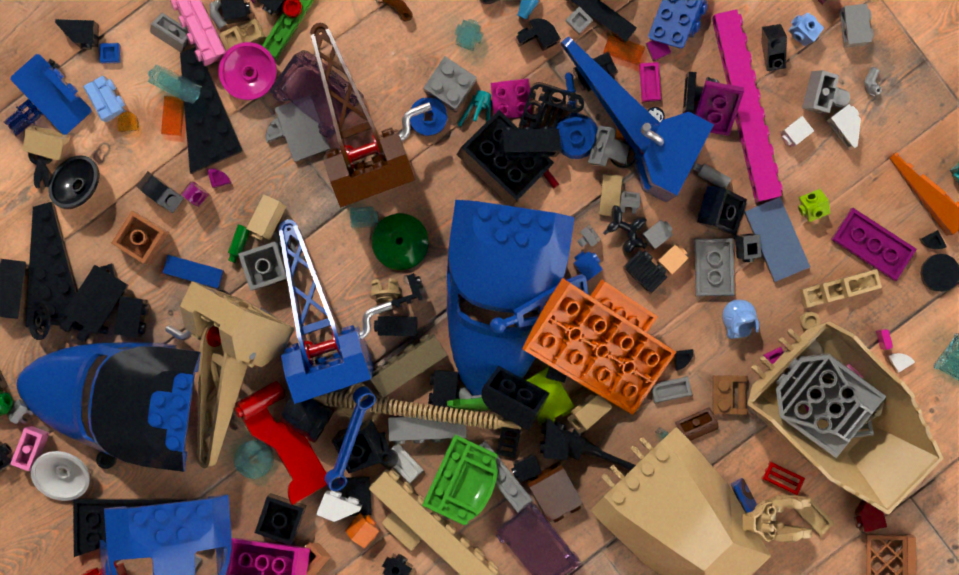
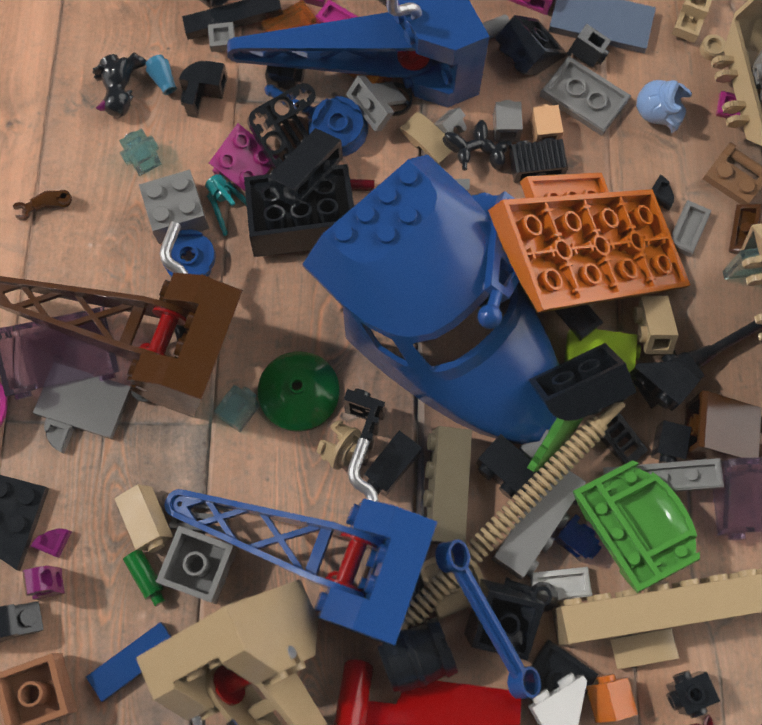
camera: 50 degrees left, 15 degrees down
none -> clear blue brick [555,514,602,562]

